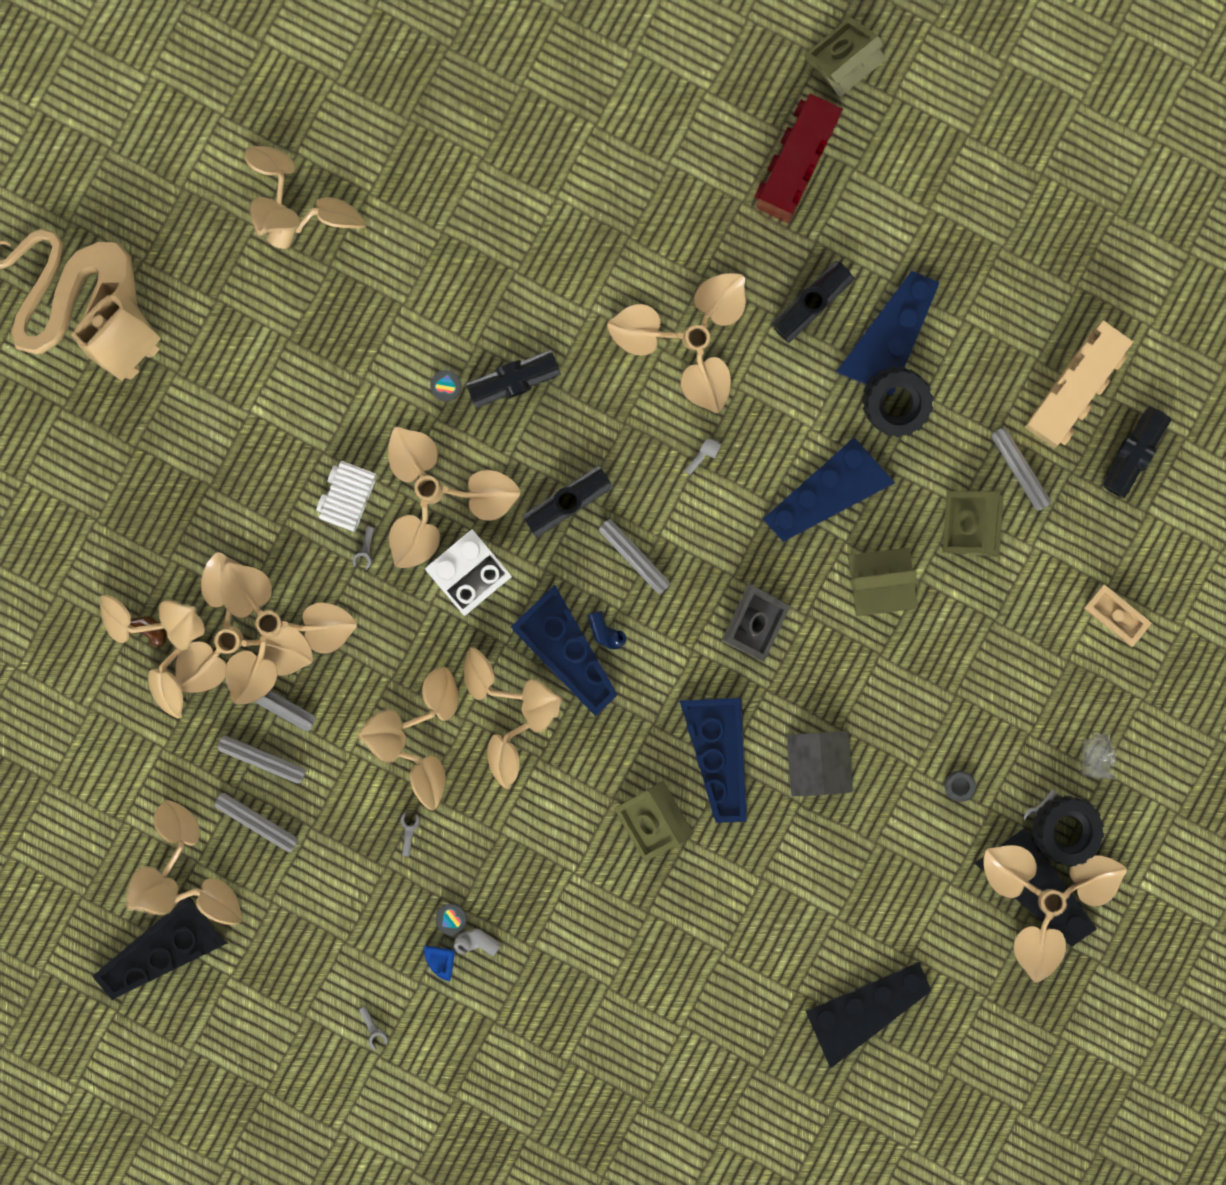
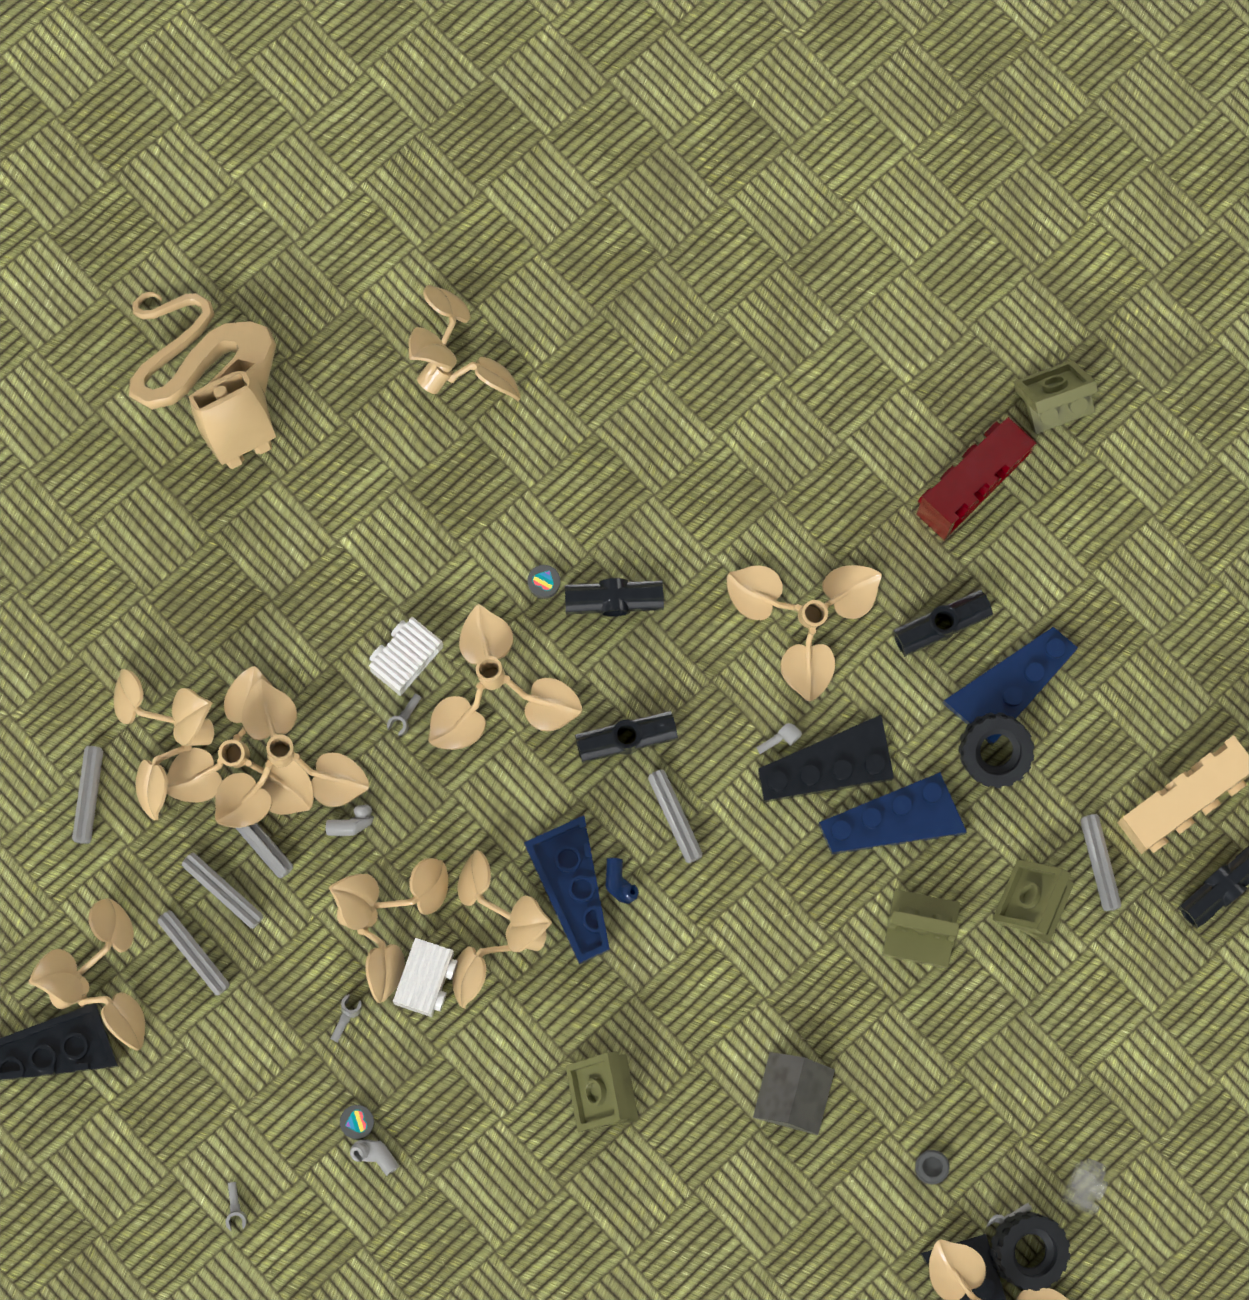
camera: 15 degrees right, 10 degrees down
reddish brown arm [129,616,166,646] -> none
blue tile [424,945,456,981] -> none
white slope [425,529,512,616] -> none
dark blue wing [679,698,747,823] -> none
flat silver slope [721,584,791,662] -> none
tan plate [1083,584,1152,647] -> none
none -> light grey axle [72,746,103,844]
none -> light grey arm [326,805,374,836]
none -> white brick [393,938,458,1017]
none -> black wing [758,715,894,803]

